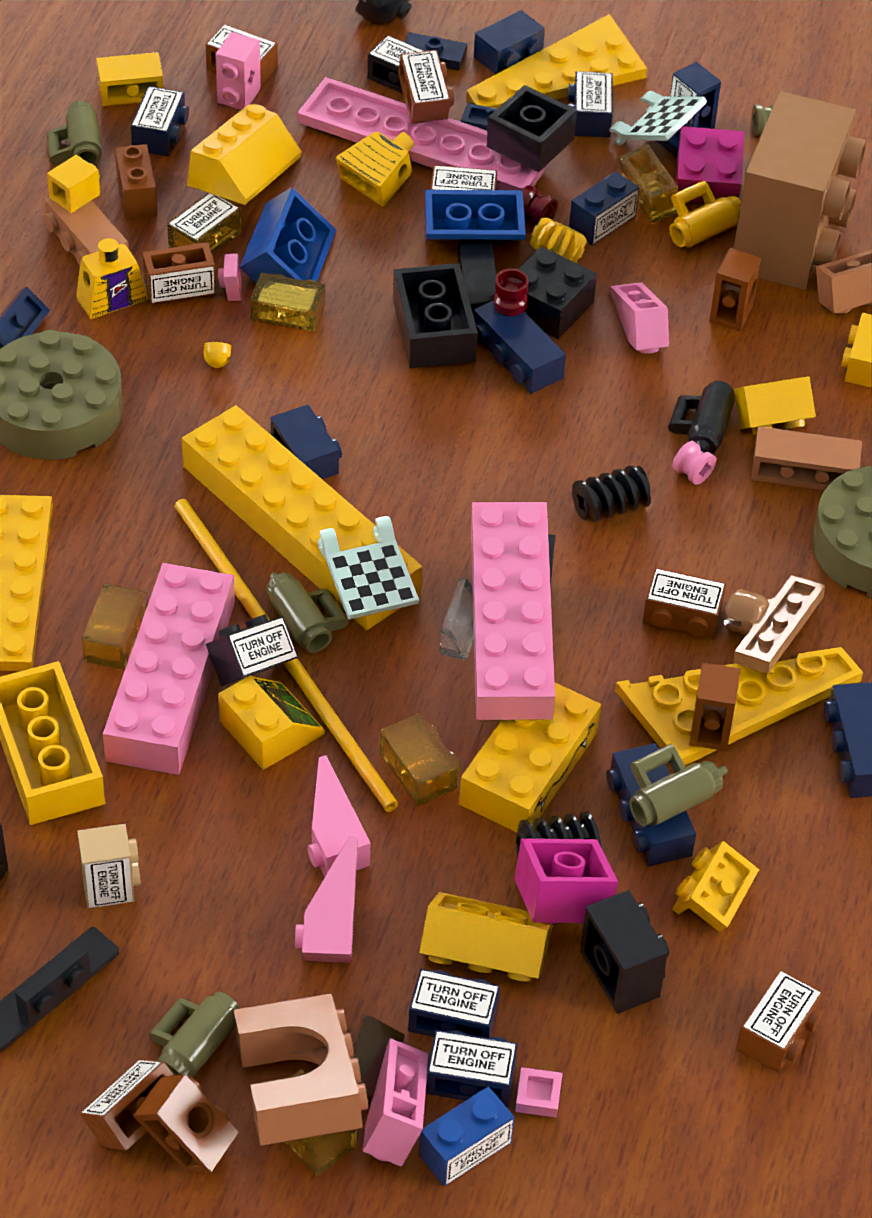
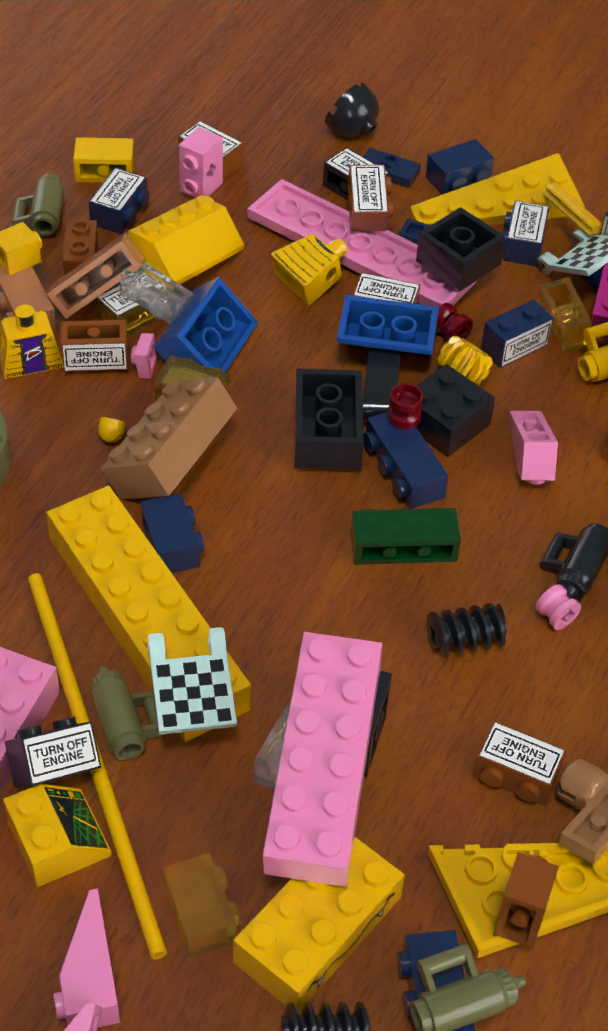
camera: 10 degrees right, 0 degrees up
none -> nougat brick [47,232,145,319]
none -> medium nougat brick [101,377,237,499]
none -> clear bracket [119,262,194,324]
none -> dark green brick [350,508,461,565]
none -> yellow axle [544,183,602,236]

